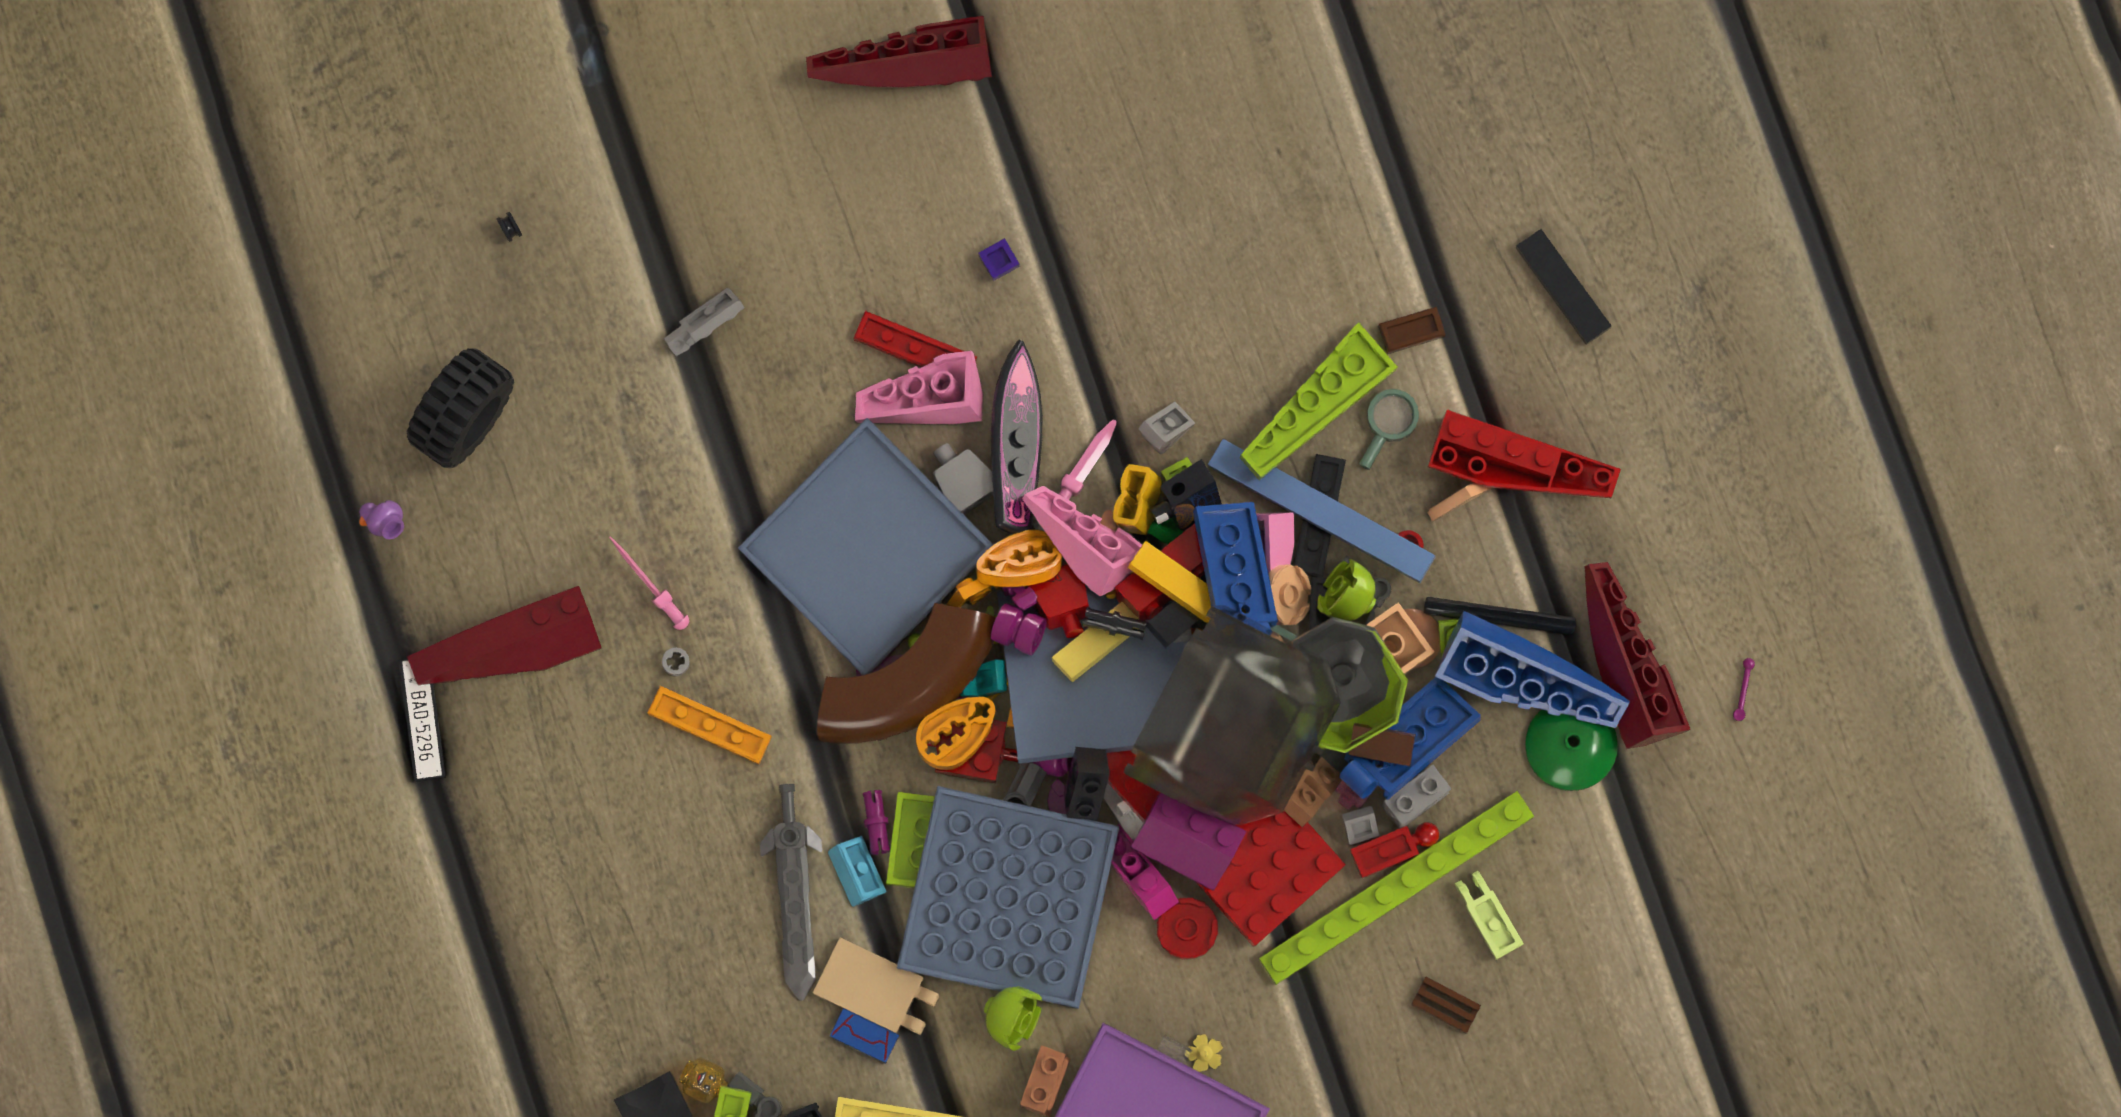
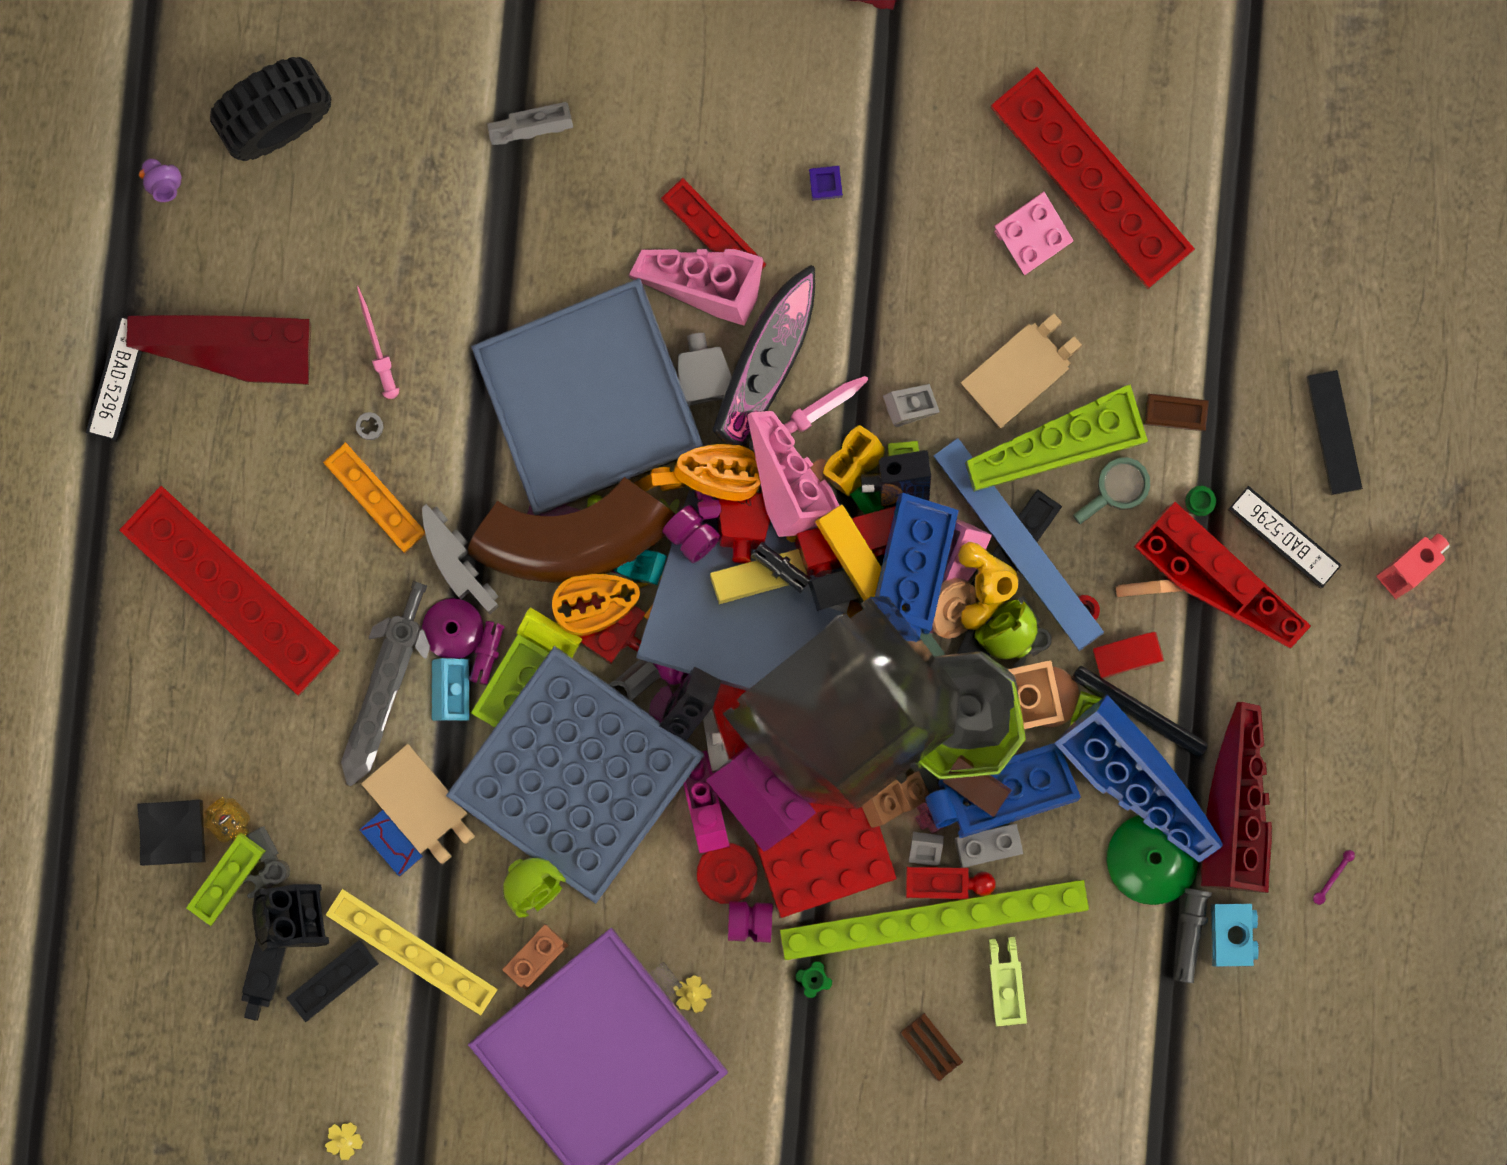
camera: 20 degrees right, 5 degrees up
none -> red plate [119,486,341,696]
none -> light grey slope [422,504,499,614]
none -> magenta dish [422,598,483,659]
none -> neon yellow tile [516,607,582,658]
none -> magenta wheel [728,901,773,943]
none -> green plate [796,962,832,998]
none -> yellow head [958,542,1019,630]
none -> tan tile [960,314,1082,429]
none -> red plate [990,67,1195,289]
none -> bright pink hinge [994,191,1074,275]
none -> red slope [1093,632,1164,679]
none -> dark grey pin [1174,888,1212,983]
none -> green plate [1185,486,1216,517]
none -> medium azure brick [1211,904,1259,966]
none -> white tile [1228,486,1342,589]
none -> coral torso [1376,534,1449,599]

